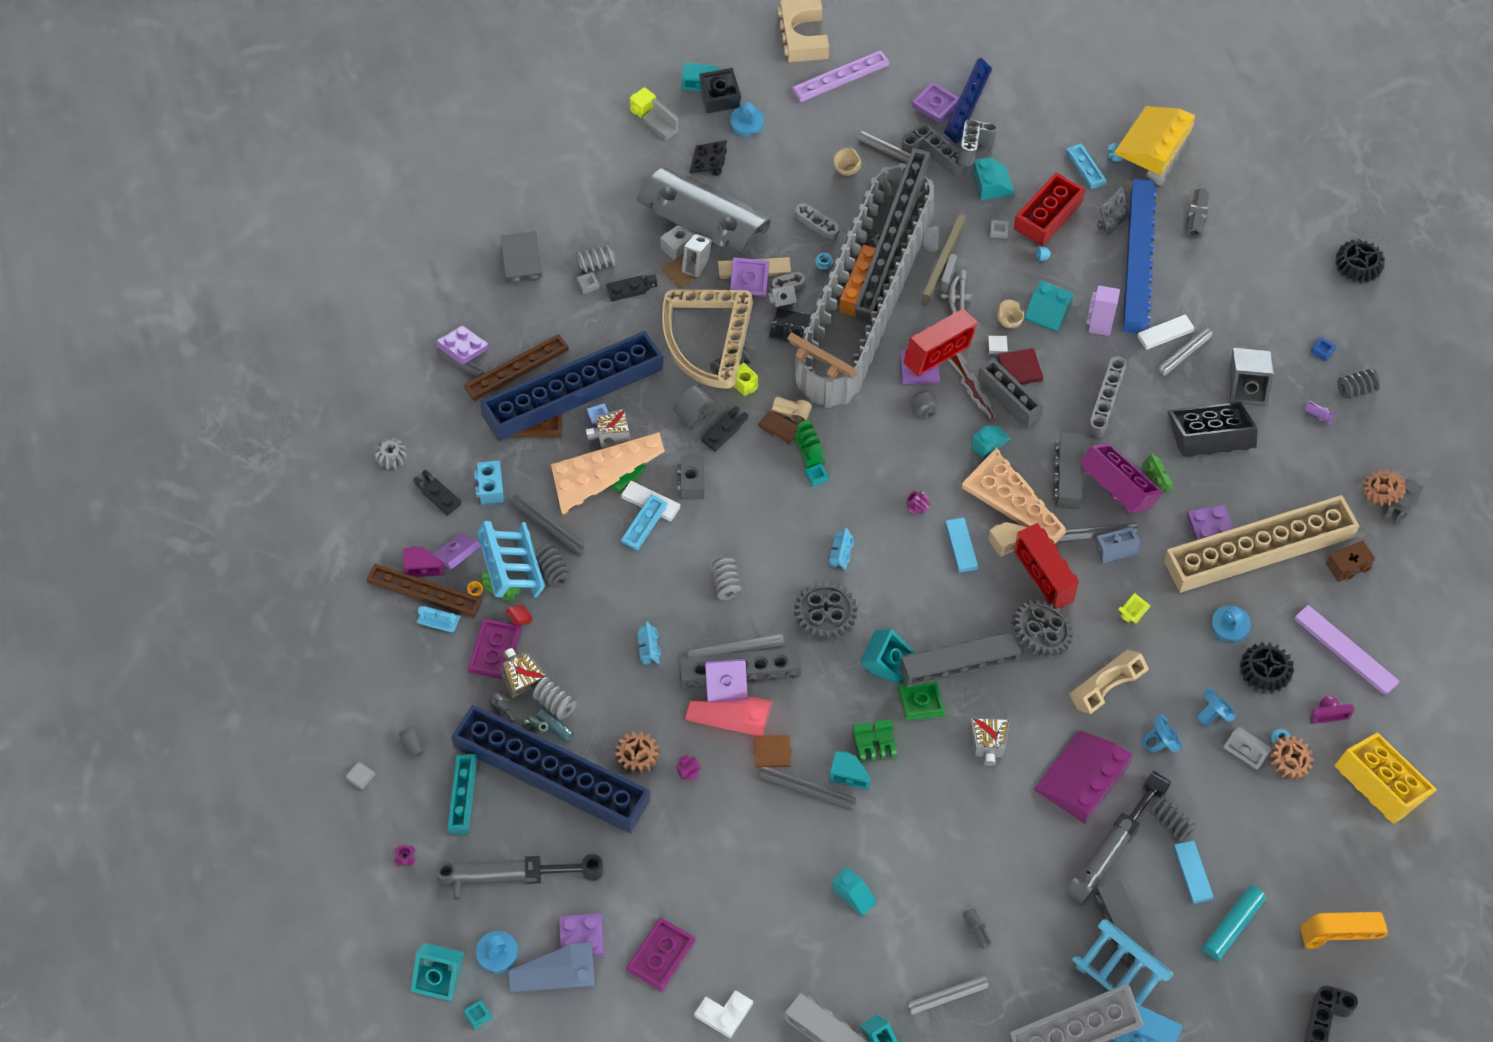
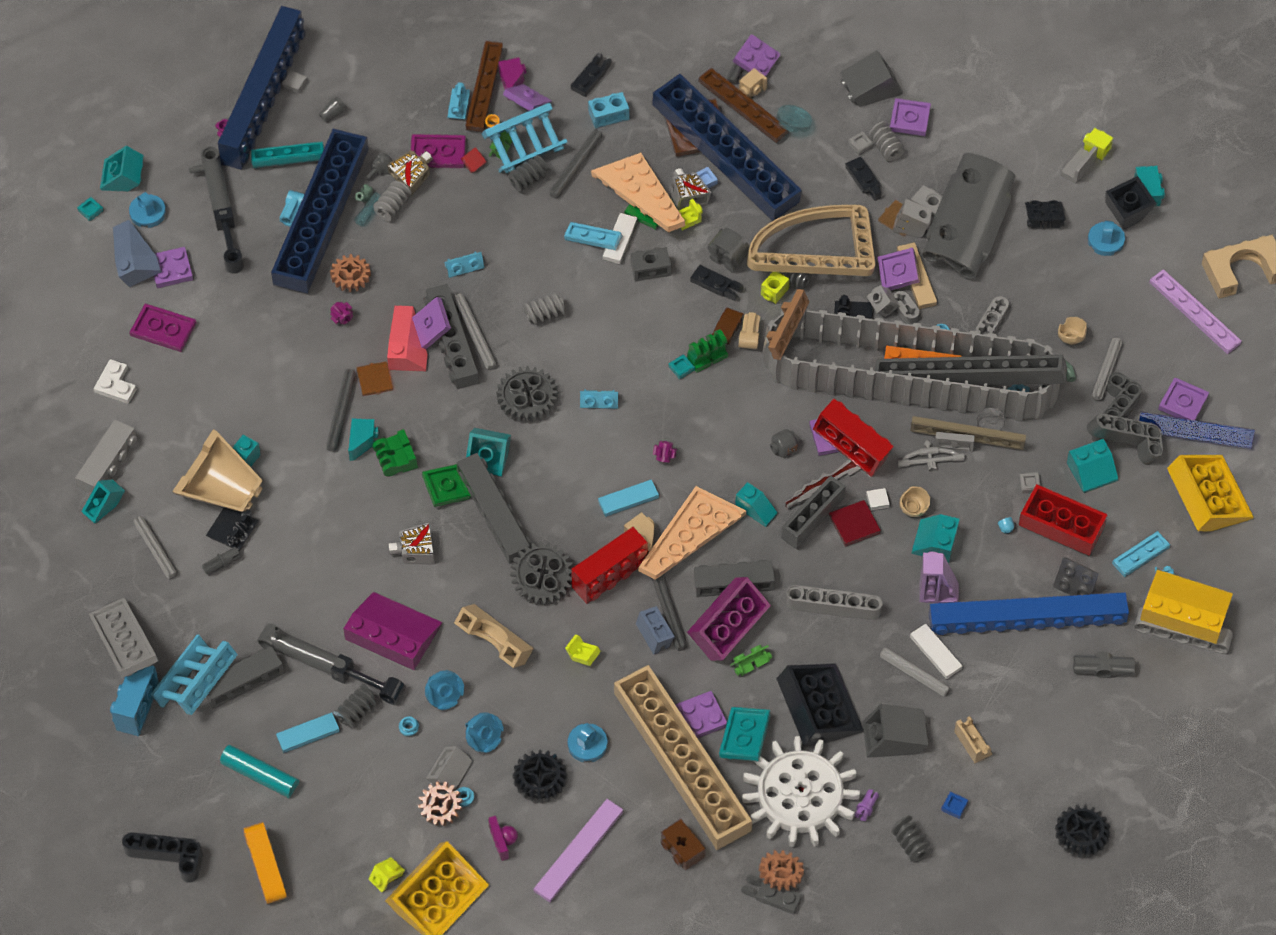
camera: 80 degrees right, 0 degrees up
light grey gear [375,437,407,470] -> none
none -> tan cone [173,429,263,512]
none -> black hinge [206,508,259,551]
none -> dark blue brick [218,6,306,170]
none -> medium azure piece [279,190,304,227]
none -> neon yellow bracket [369,857,405,892]
none -> medium azure plate [399,716,419,736]
none -> neon yellow bracket [679,199,703,230]
none -> teal tile [719,707,771,761]
none -> tan brick [739,68,767,98]
none -> white gear [742,736,860,847]
none -> clear light blue tile [776,105,812,133]
none -> medium lavender plate [890,98,931,136]
none -> tan hinge [954,716,992,763]
none -> yellow slope [1167,455,1254,531]

